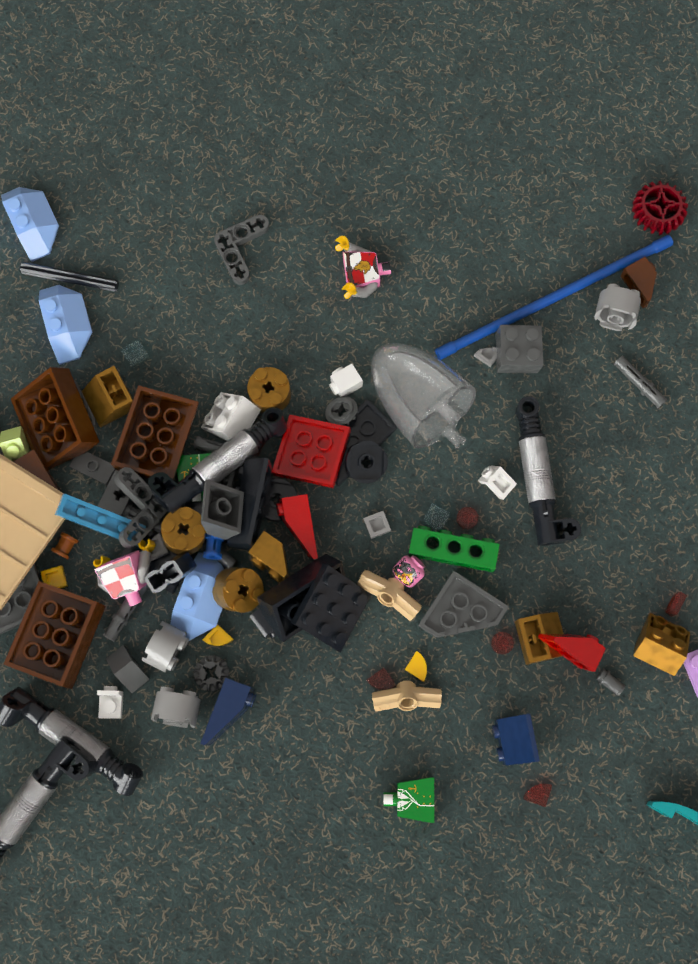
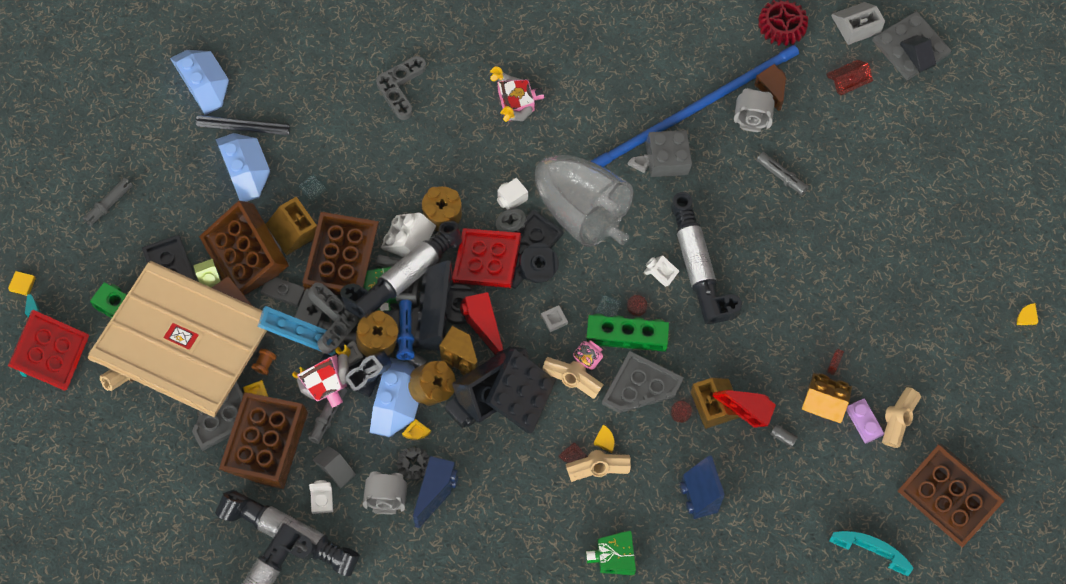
camera: 10 degrees left, 10 degrees down
light grey brick [142,621,190,673] -> none
dark grey slope [201,479,244,540] -> none
clear red tile [523,783,552,807] -> none

